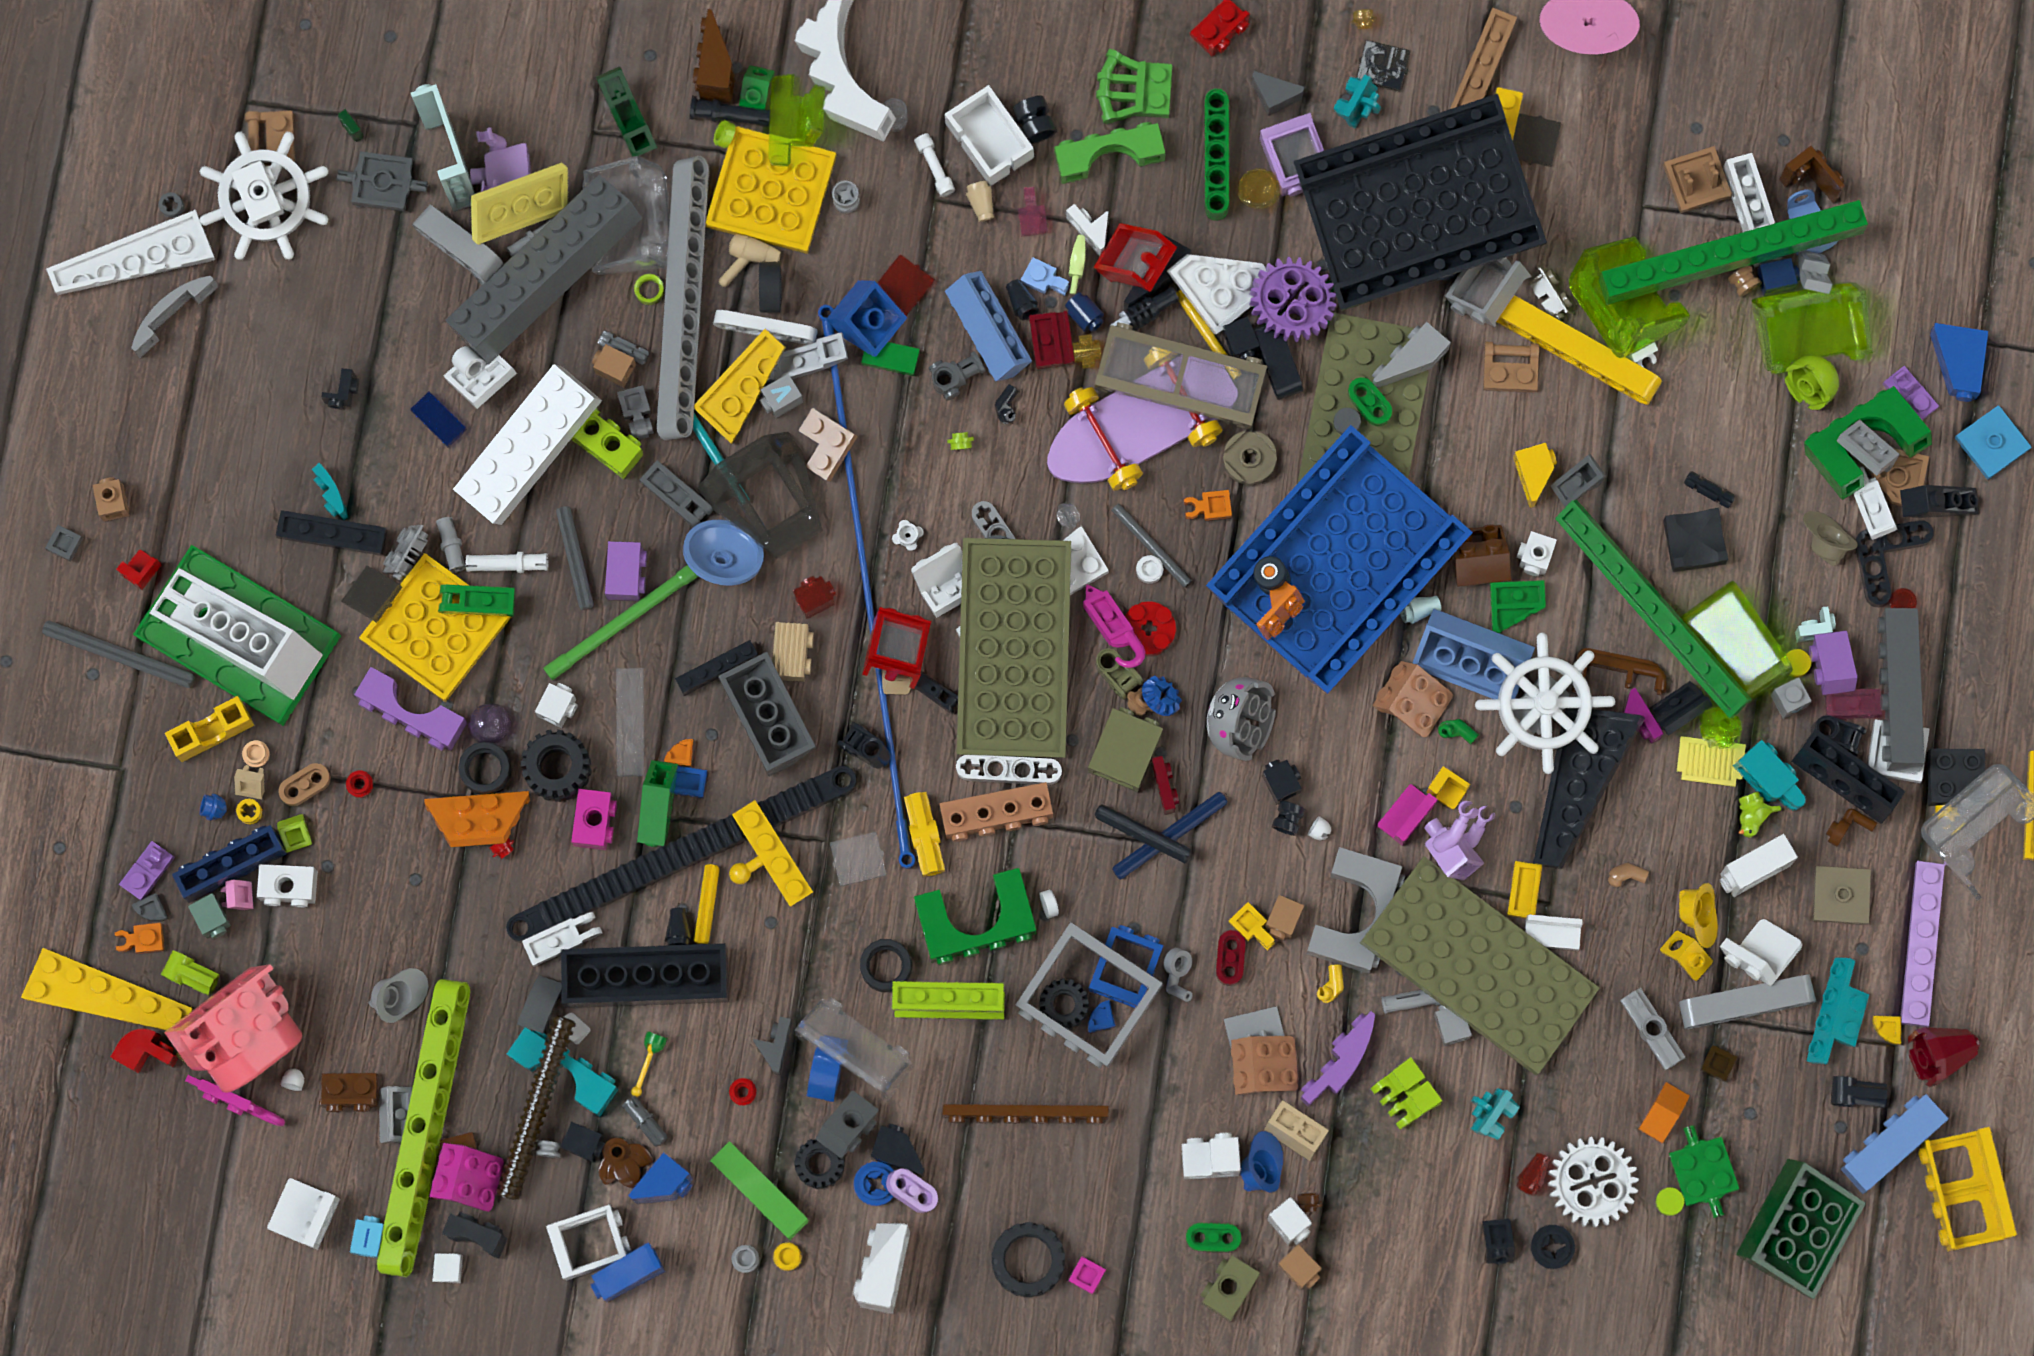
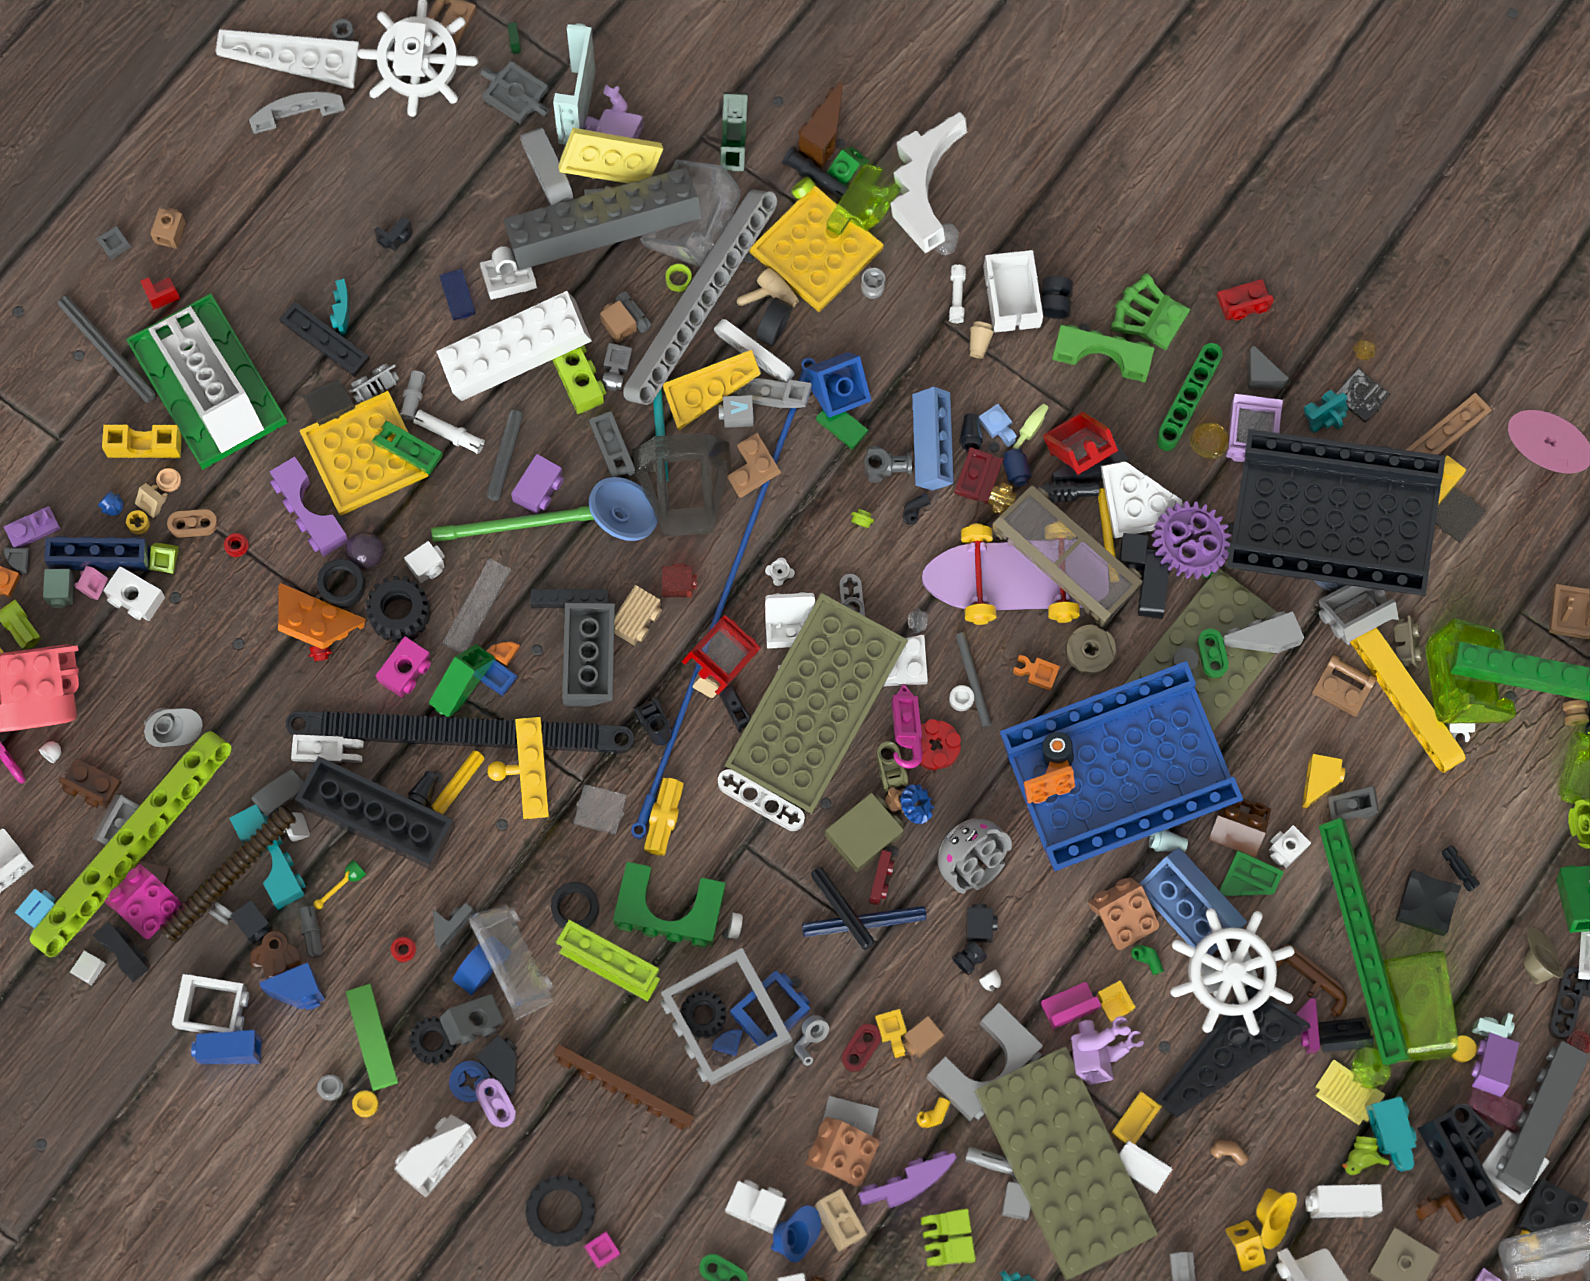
camera: 20 degrees right, 5 degrees down
clear red piece [877,254,935,317] -> none
nougat brick [939,782,1053,842] -> none
clear pink plate [1018,187,1048,237] -> none
white slope [1066,204,1108,256] -> none
light grey brick [1770,677,1811,719] -> none

